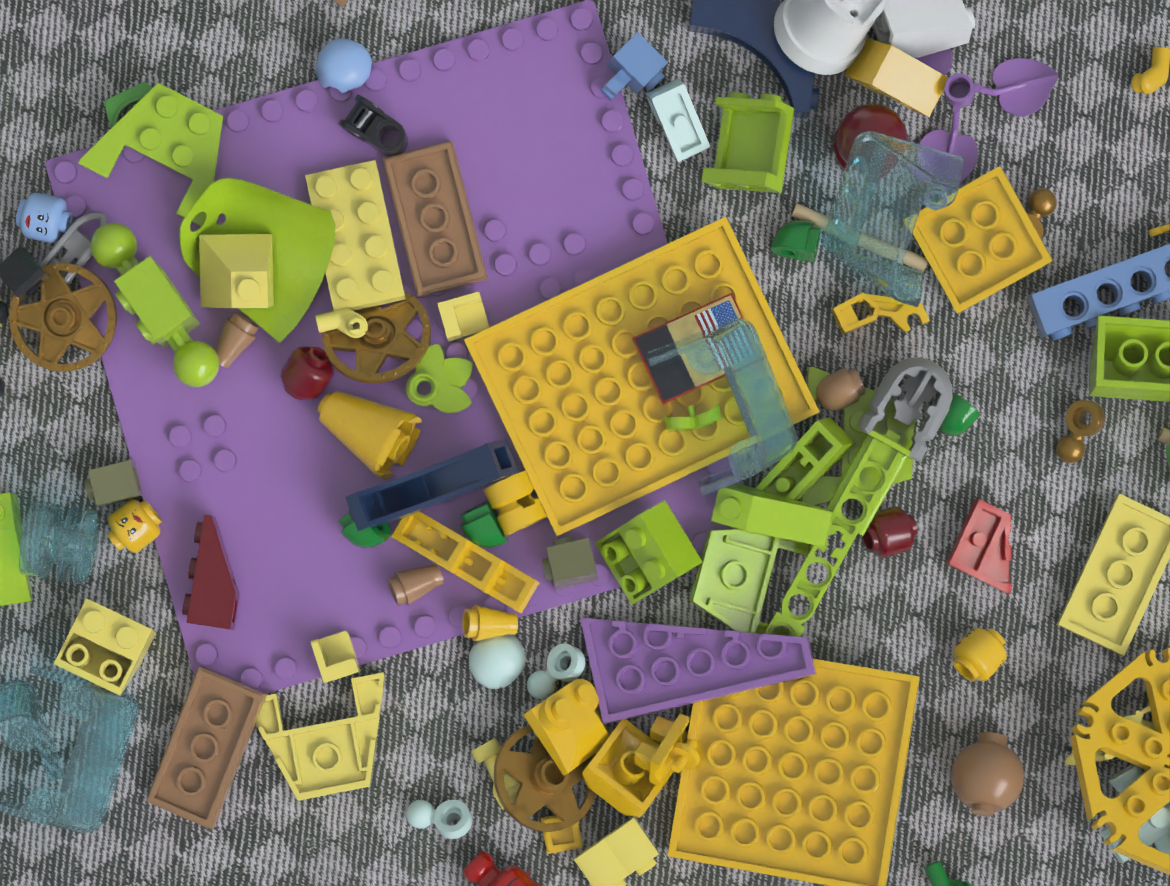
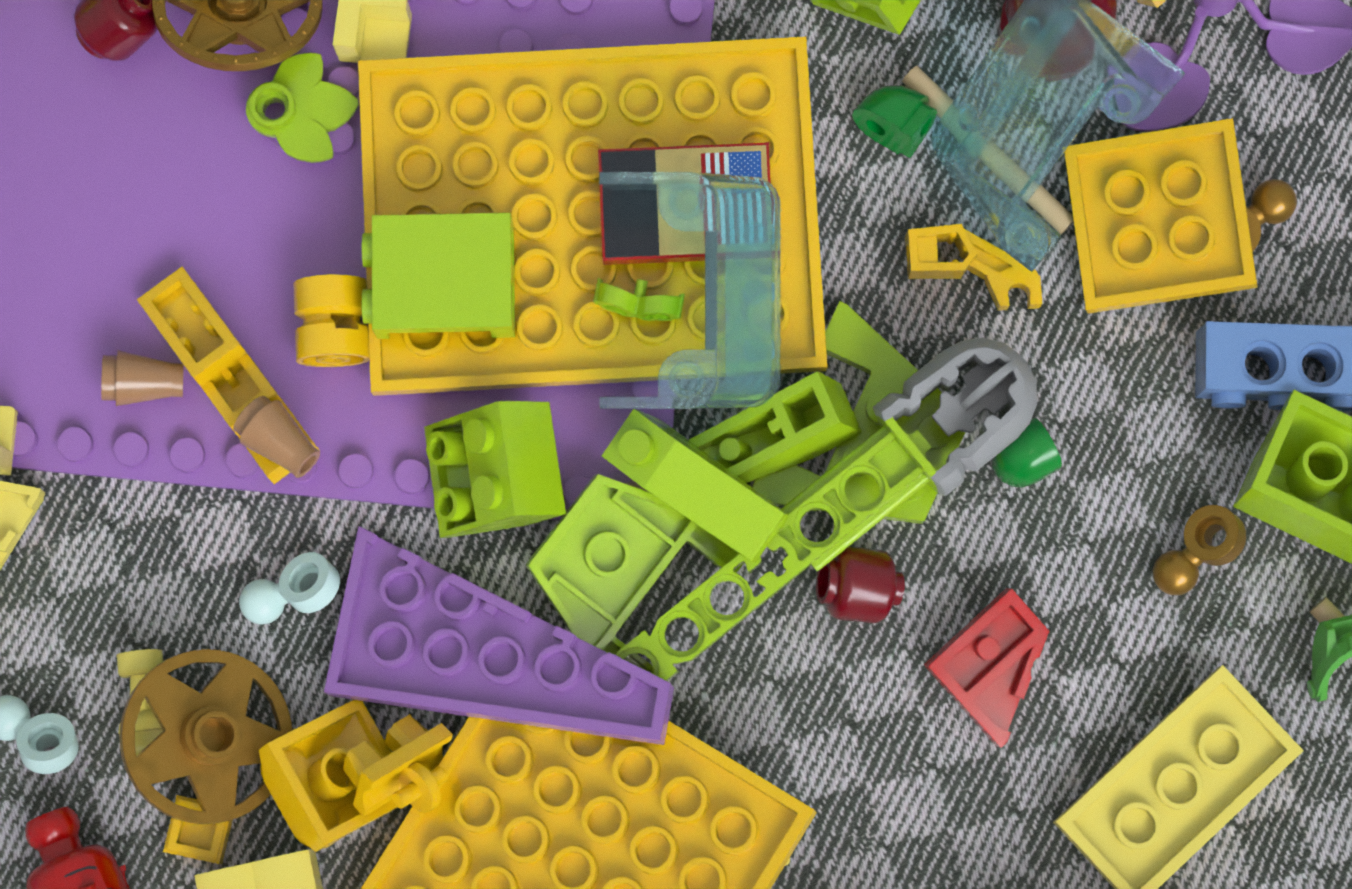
camera: 25 degrees right, 5 degrees down
yellow cone [318,391,422,480] -> none
green piece [337,512,391,548] -> none
dark blue arch [345,439,519,531] -> none
green piece [460,500,509,548] -> none
yellow cone [462,605,518,641] -> none
light aqua hair [469,635,525,689] -> none
yellow slope [523,679,610,776] -> none
olive brick [542,537,599,589] -> none
medium nougat piece [816,368,866,411] -> none
yellow head [953,628,1007,682] -> none
none -> medium nougat cone [234,396,320,478]
none -> lime panel [362,213,515,339]

